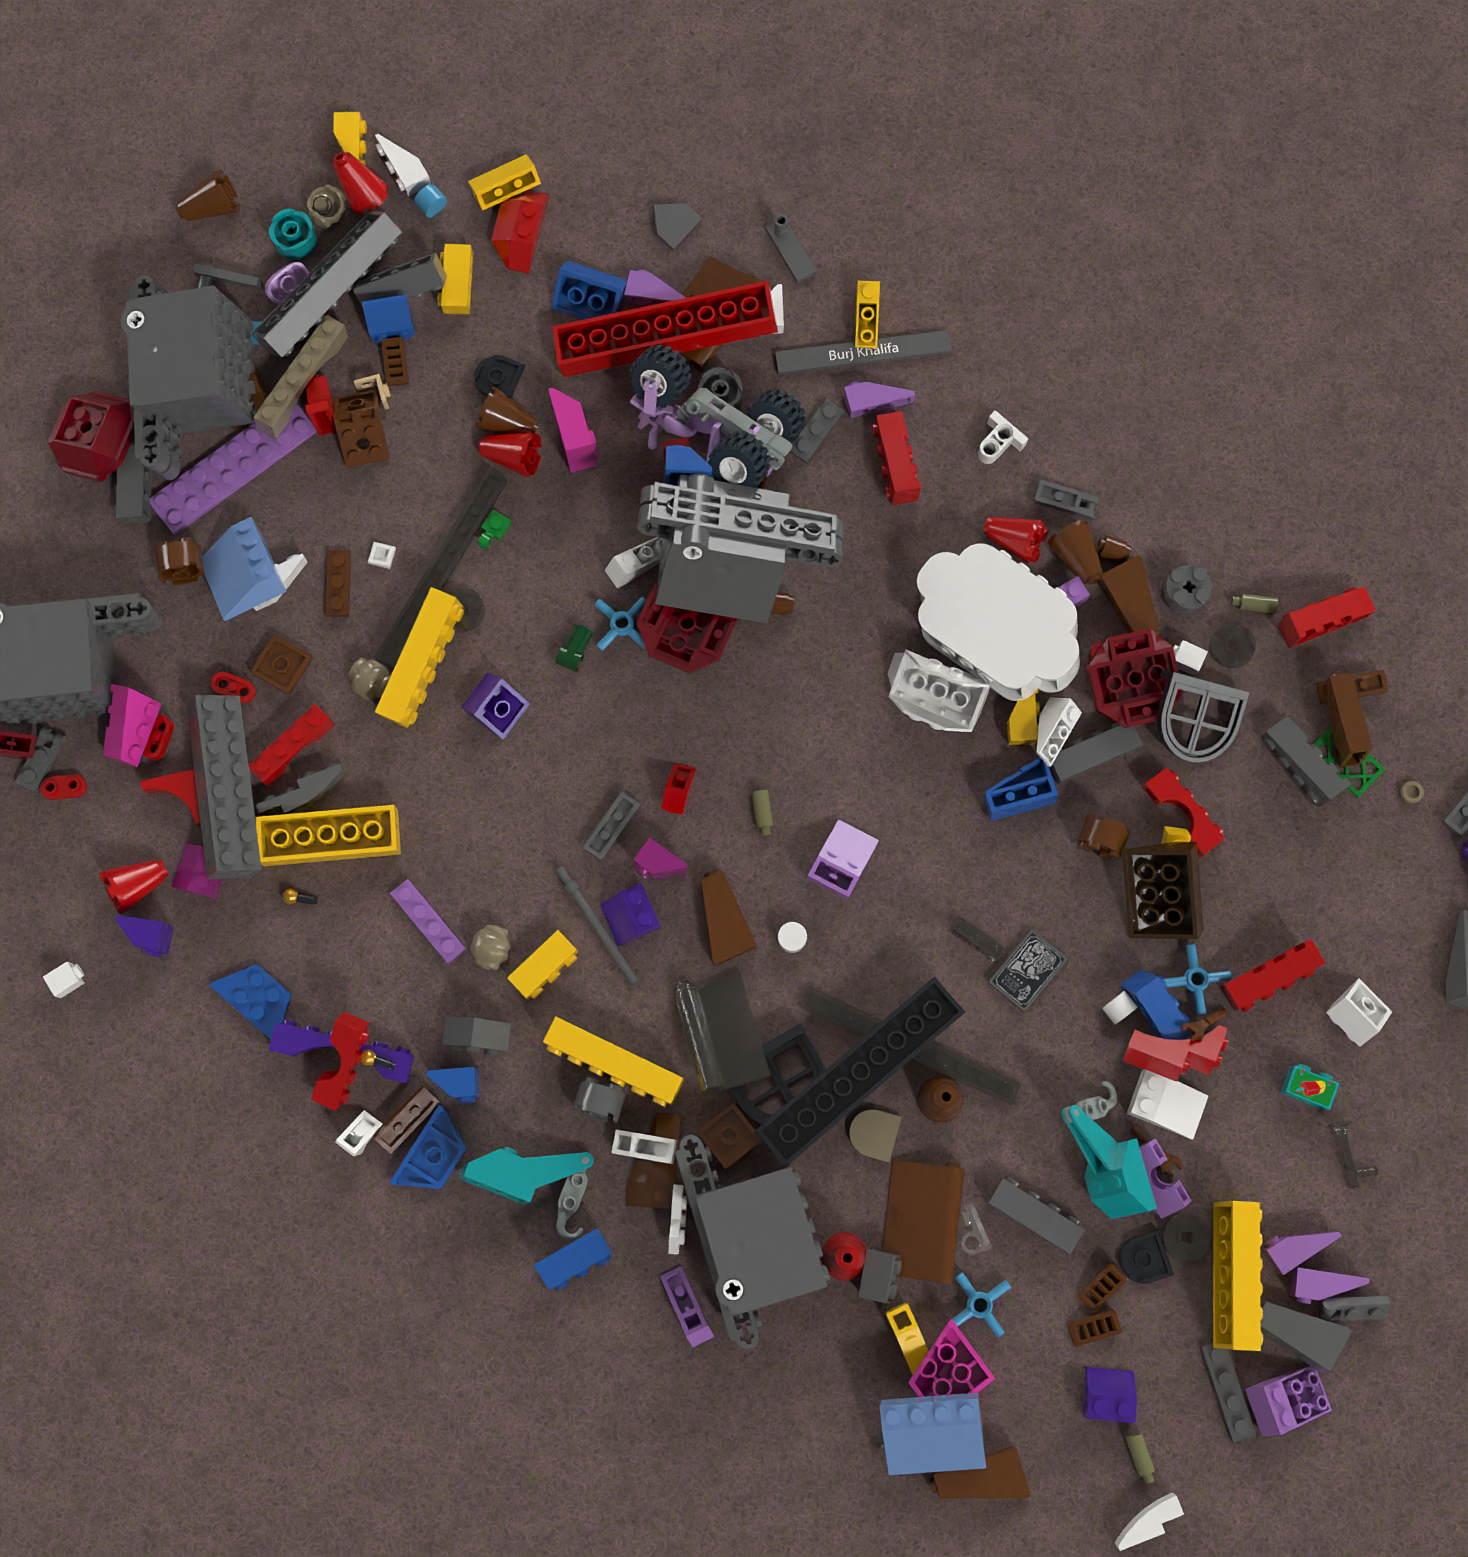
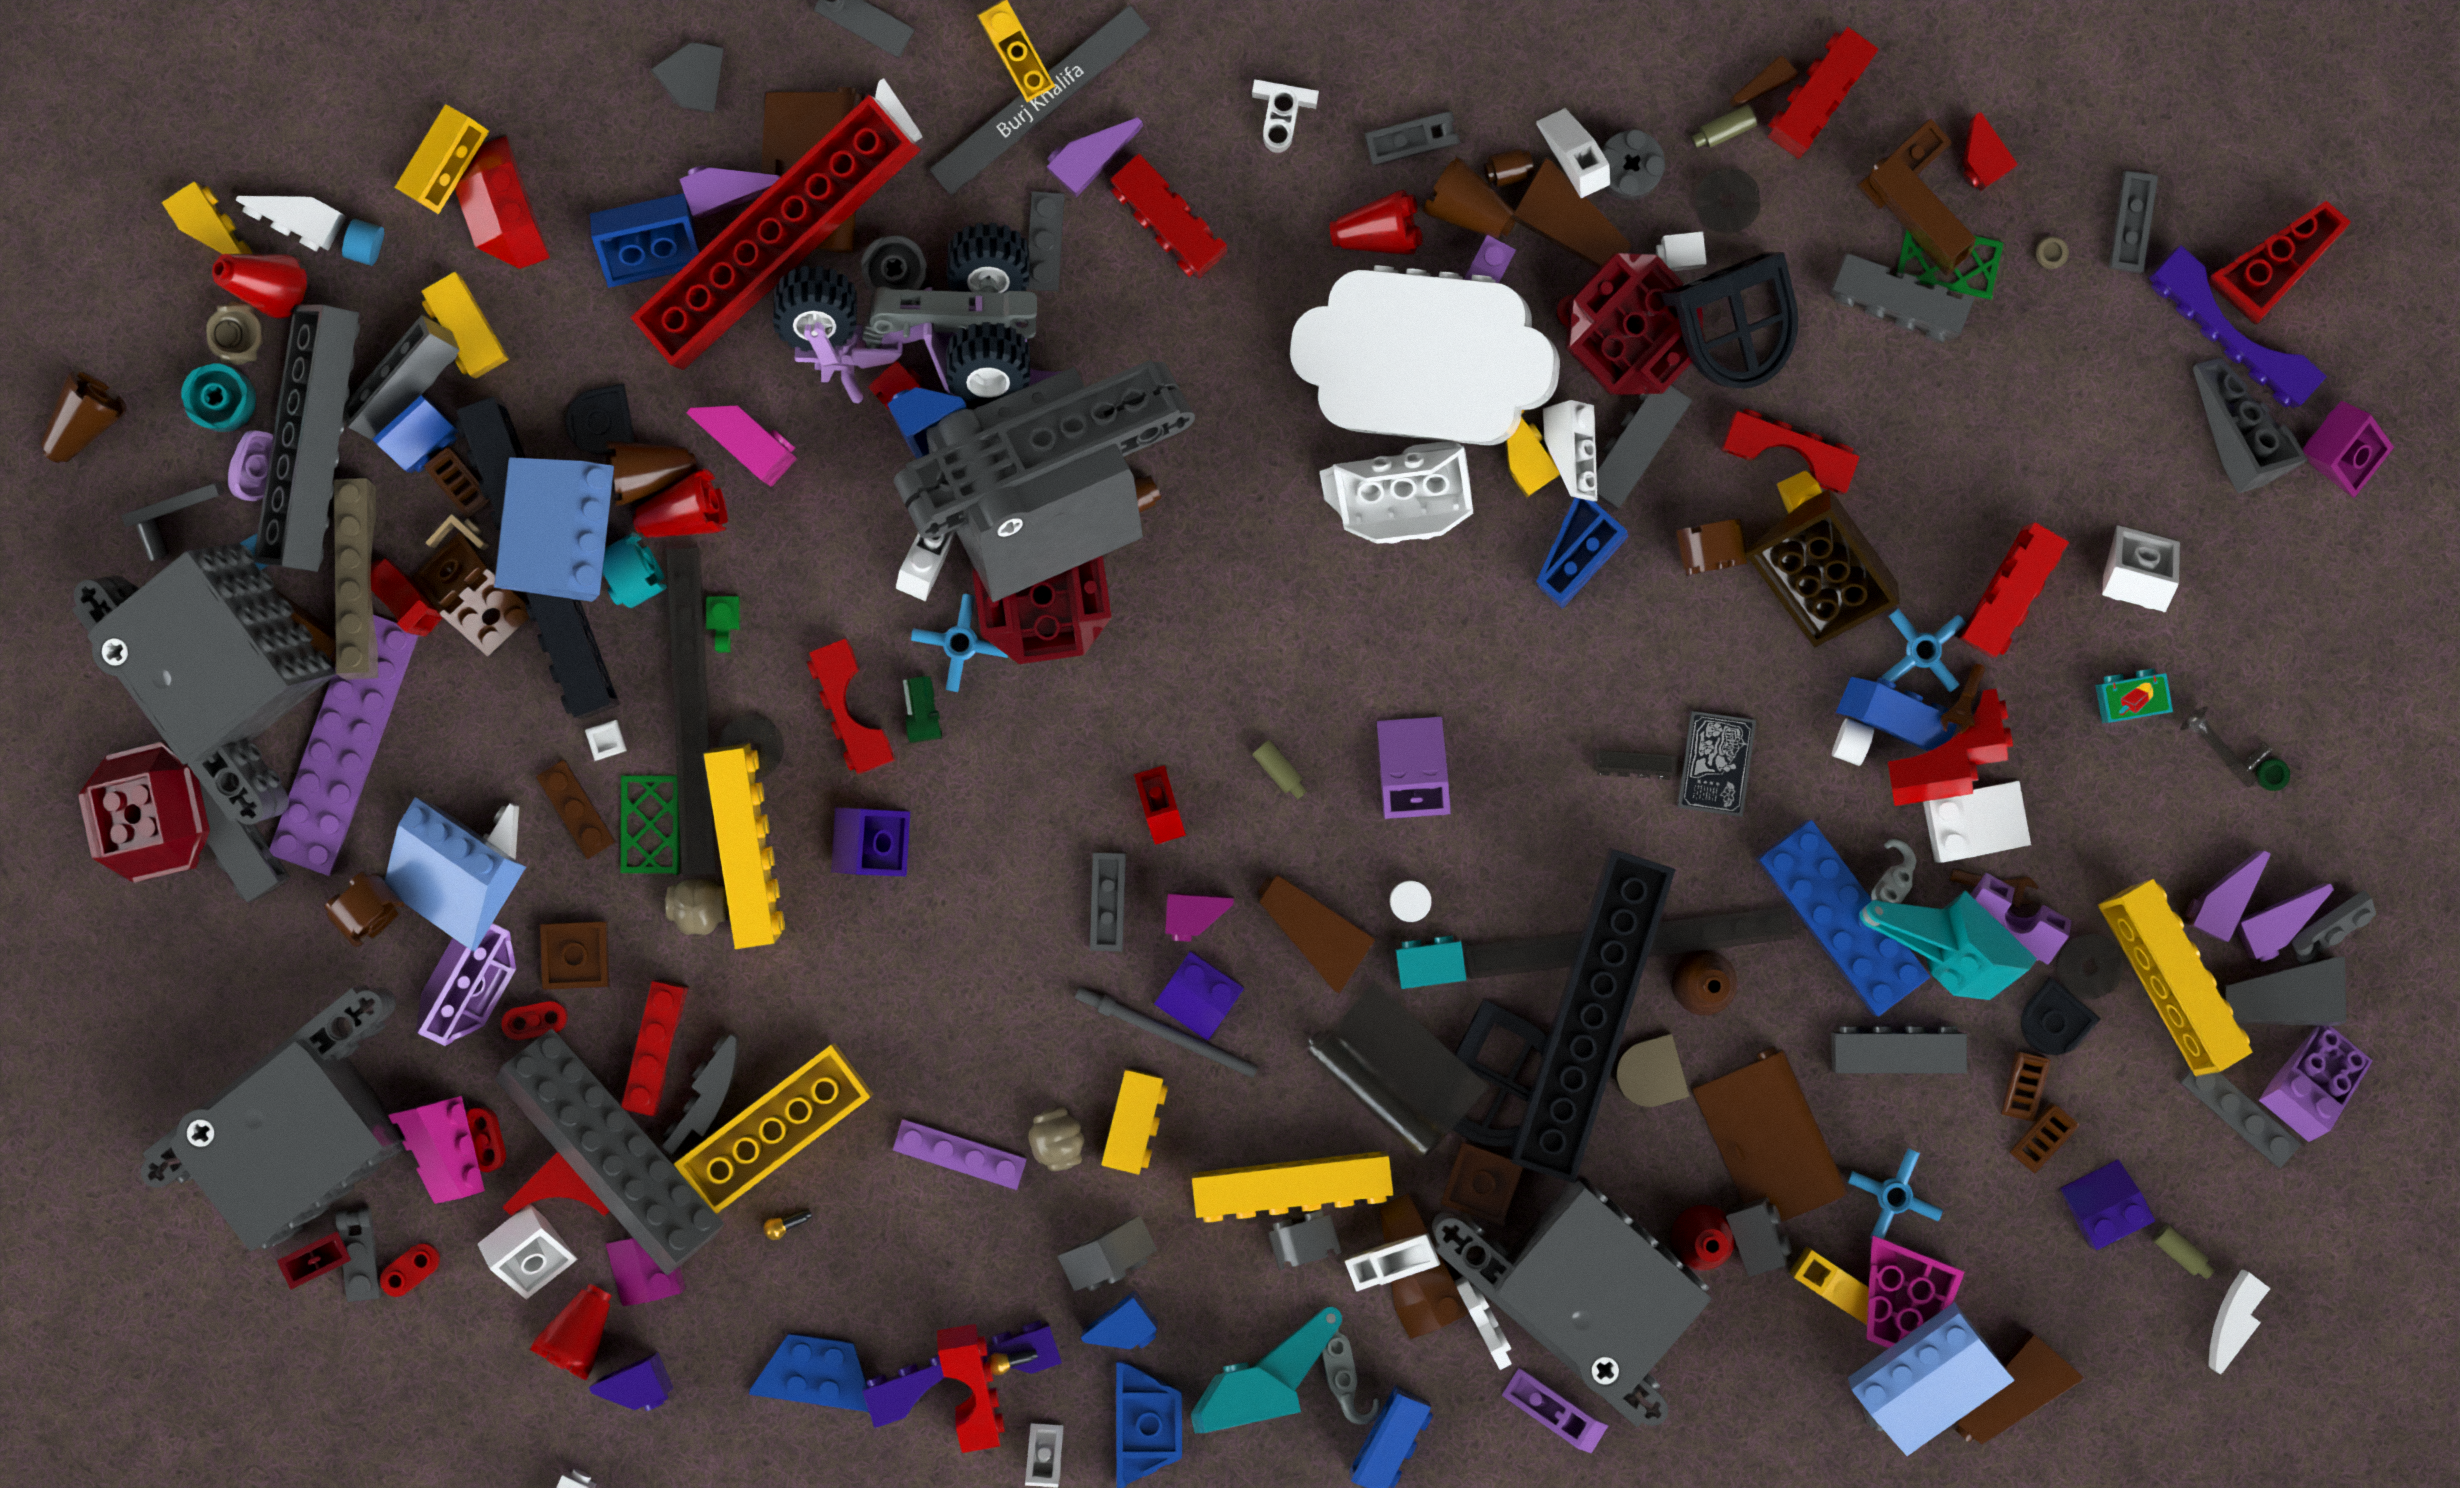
camera: 25 degrees left, 10 degrees up
reddish brown plate [373,1085,440,1154] -> none
clear plate [959,1203,992,1255] -> none
none -> medium lavender wedge [416,923,516,1046]
none -> black brick [455,396,620,719]
none -> white slope [478,1204,578,1300]
none -> medium blue slope [494,457,614,602]
none -> teal brick [602,532,667,608]
none -> green window [621,774,680,875]
none -> red arch [807,638,896,775]
none -> teal brick [1395,935,1466,989]
none -> white slope [1536,108,1610,198]
none -> reddish brown slope [1730,55,1798,108]
none -> blue brick [1755,820,1930,1017]
none -> red slope [1962,112,2018,192]
none -> dark green tile [2256,758,2290,791]

